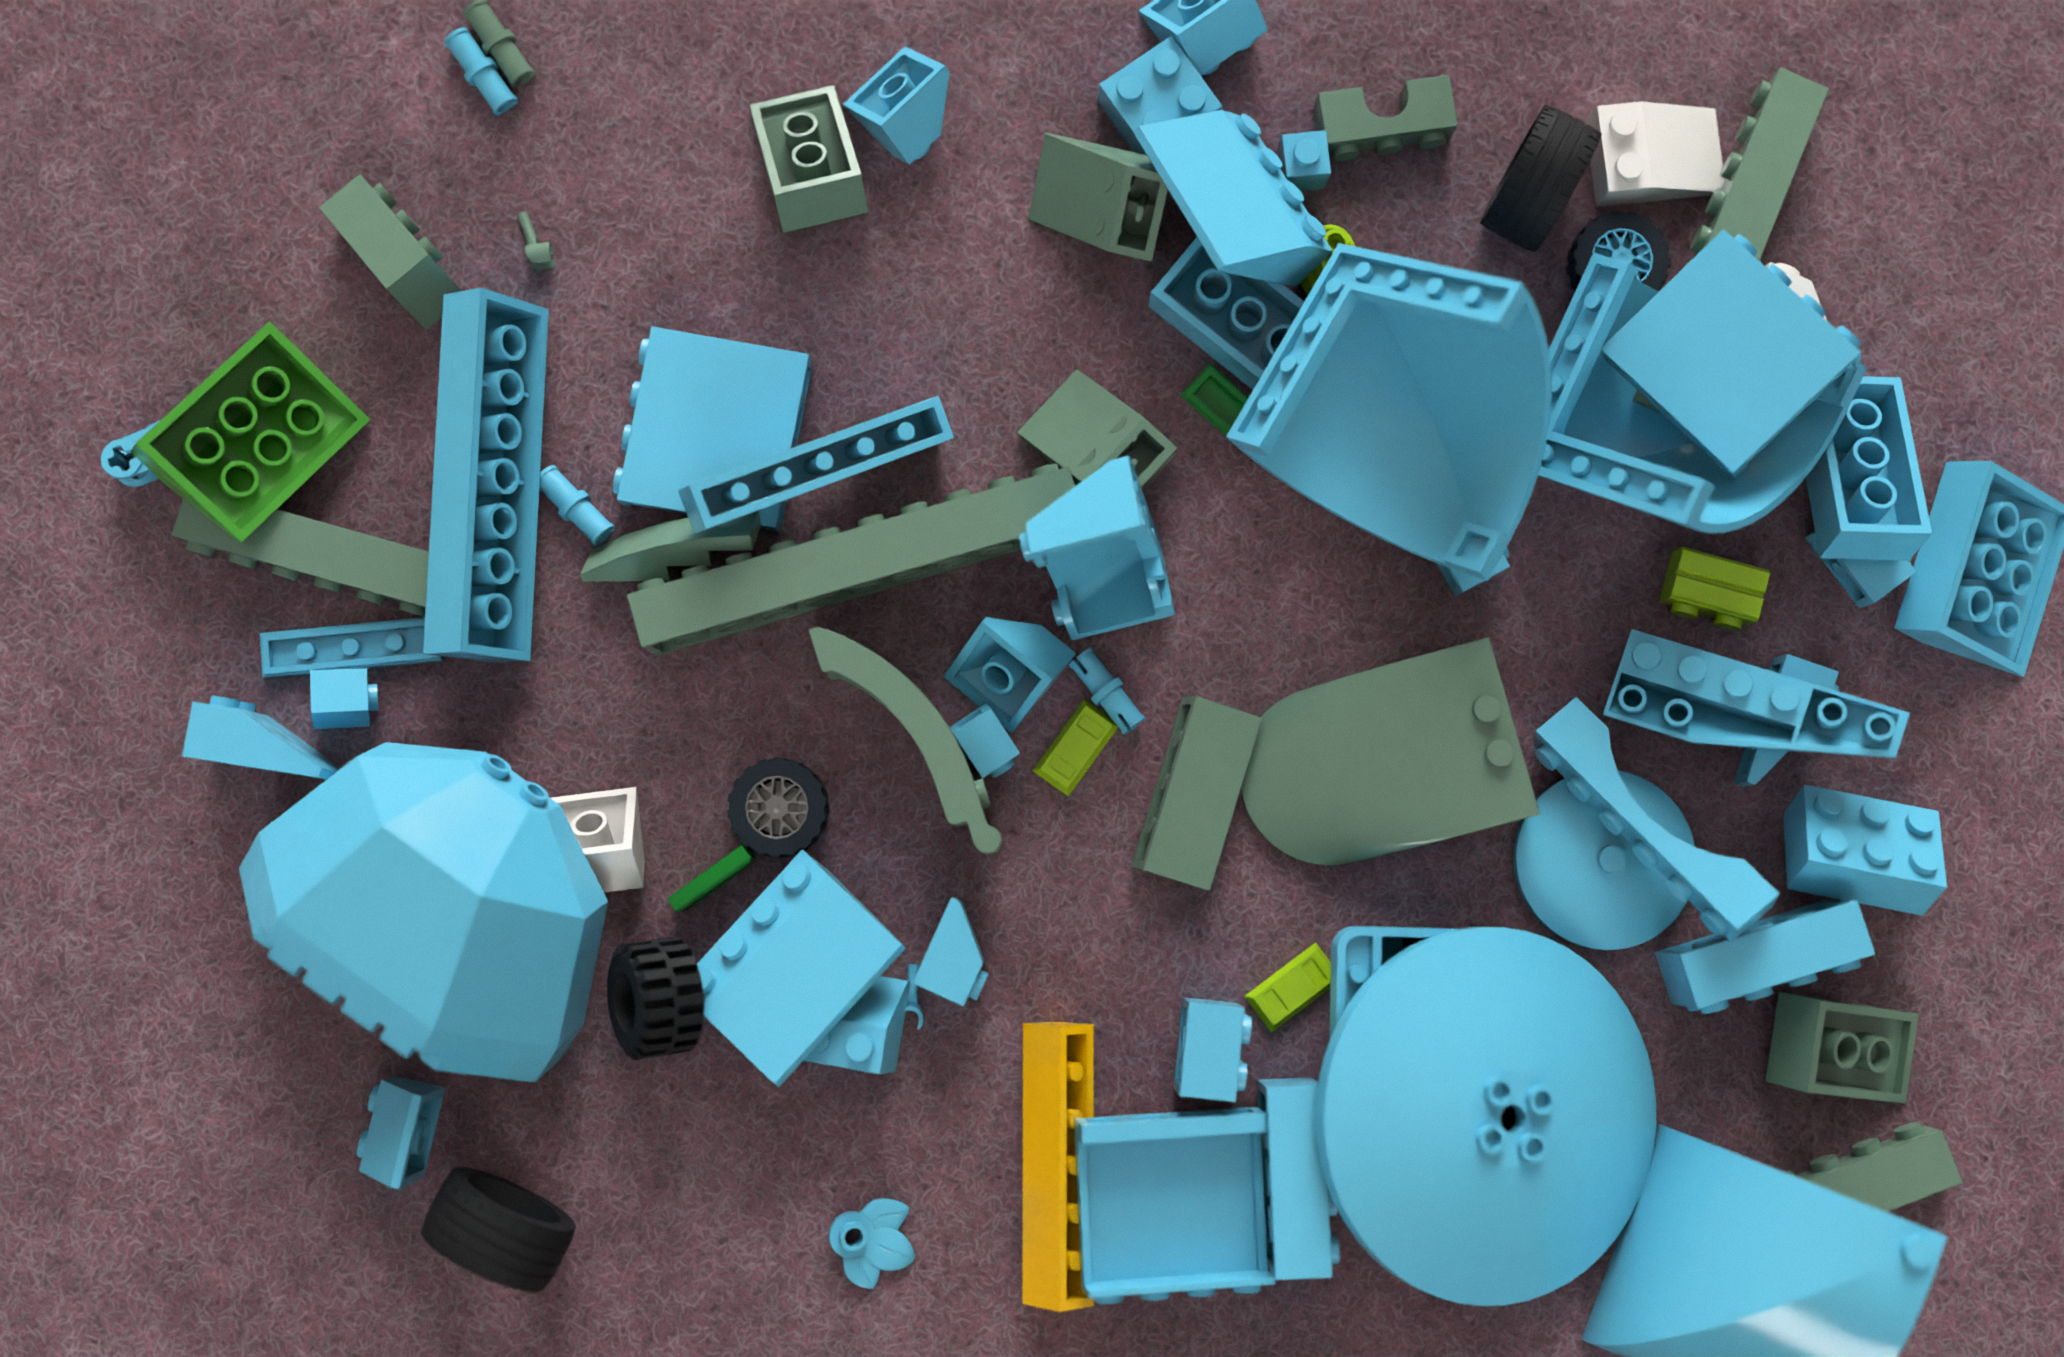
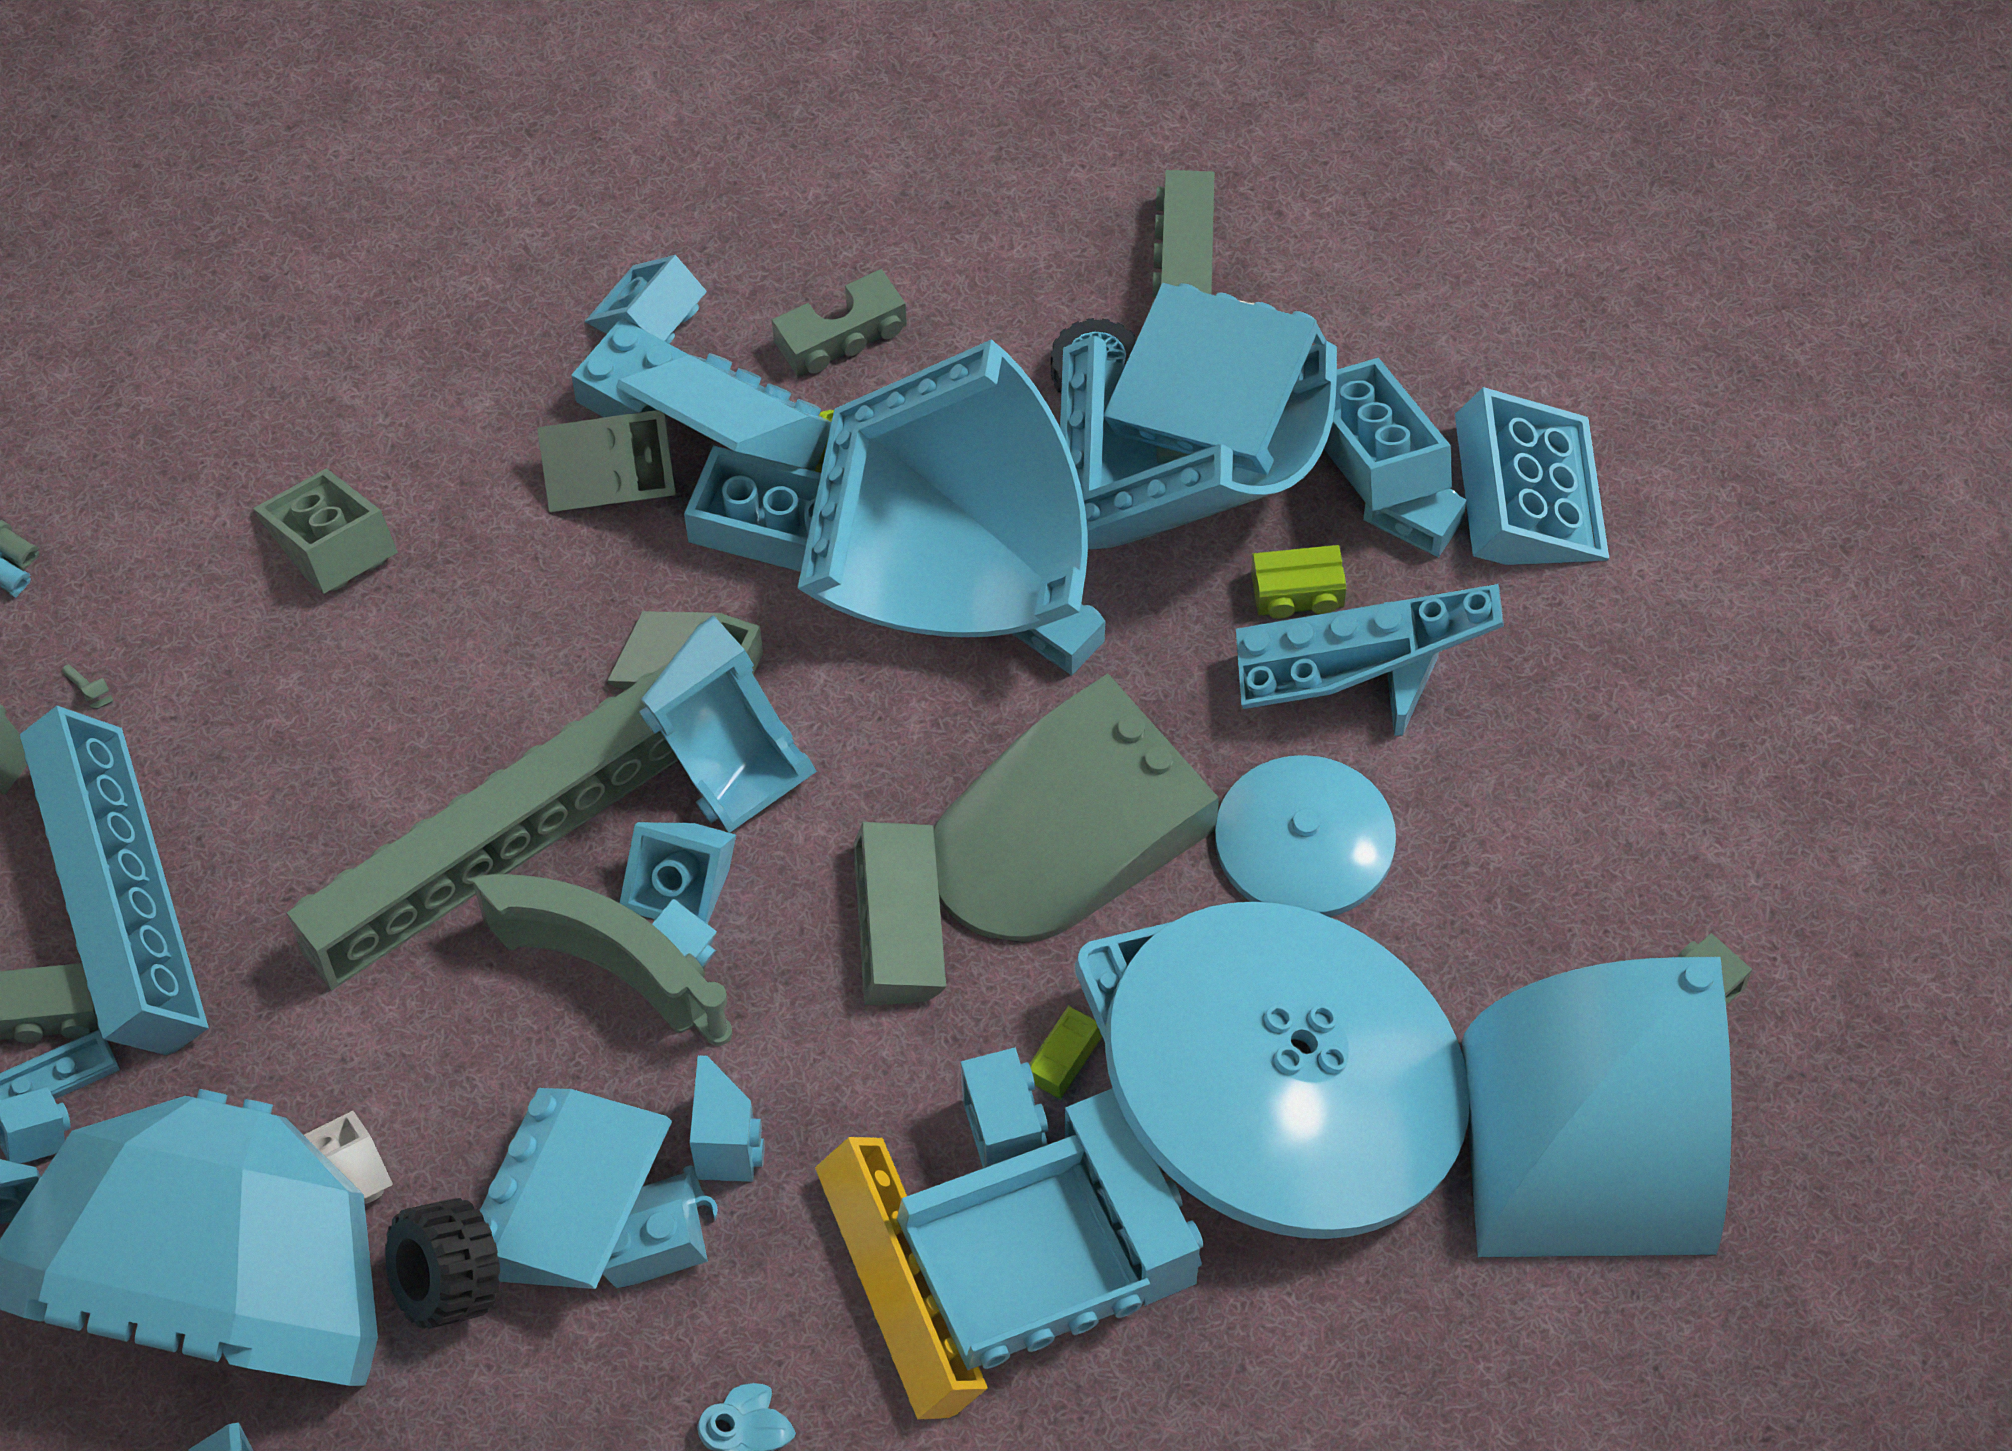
camera: 20 degrees left, 25 degrees down
medium azure pin [539,465,615,547] -> none
sand green slope [580,510,761,582] -> none
medium azure panel [613,326,813,534] -> none
green tile [667,845,756,912] -> none
medium azure brick [678,395,954,534] -> none
black wheel [727,757,830,858] -> none
medium azure slope [843,46,950,165] -> none
lime tile [1032,699,1118,797] -> none
medium azure pin [1069,648,1146,736] -> none
green tile [1180,363,1249,436] -> none
medium azure brick [1276,130,1331,191] -> none
black tyre [1480,104,1602,252] -> none
medium azure arch [1533,697,1780,942] -> none
white slope [1585,102,1725,207] -> none
medium azure brick [1655,900,1875,1014] -> none
sand green slope [1765,991,1919,1104] -> none
medium azure brick [1783,785,1947,916] -> none

